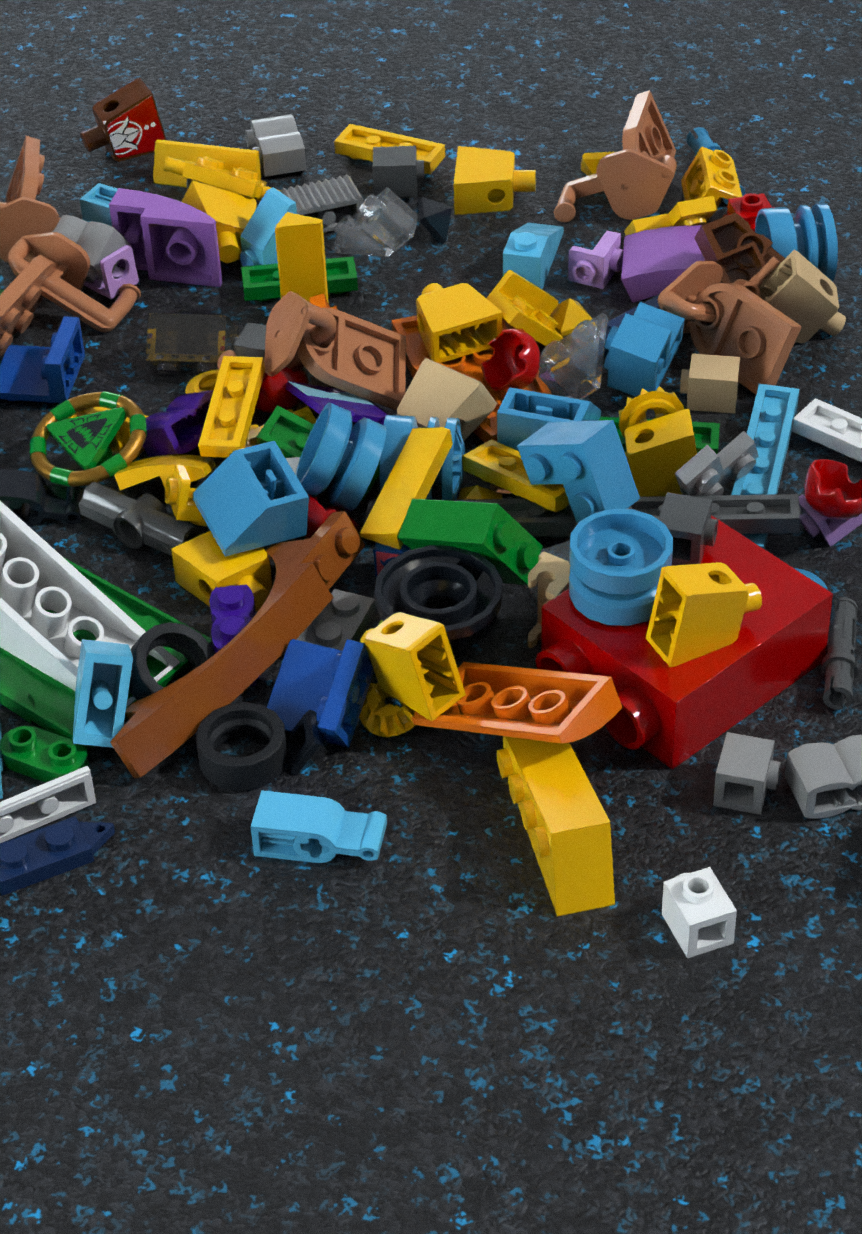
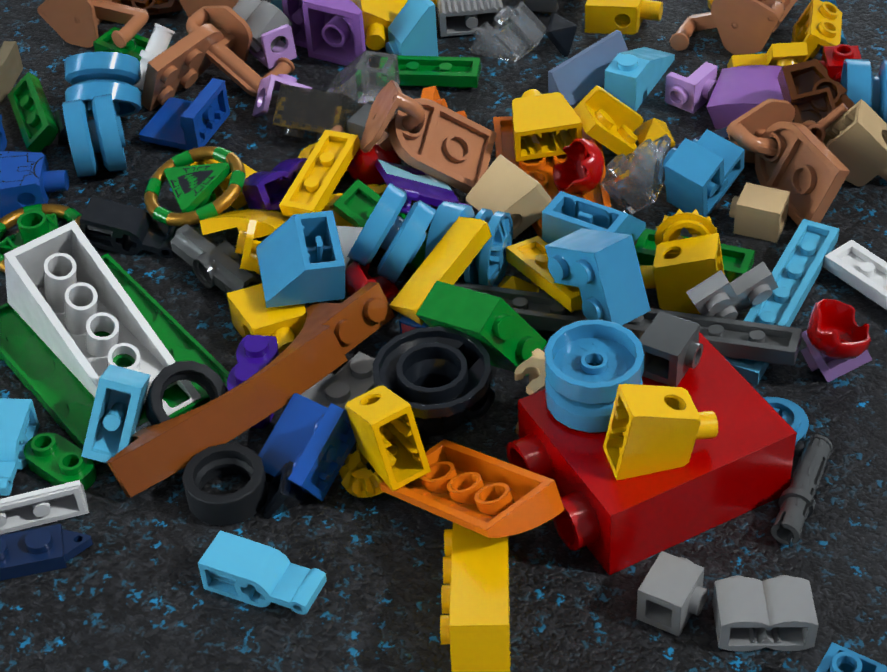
camera: 15 degrees right, 0 degrees up
yellow slope [275,212,329,304] -> none
none -> lavender bracket [252,74,312,118]
none -> clear slope [326,50,400,105]
none -> sand blue slope [548,30,628,106]

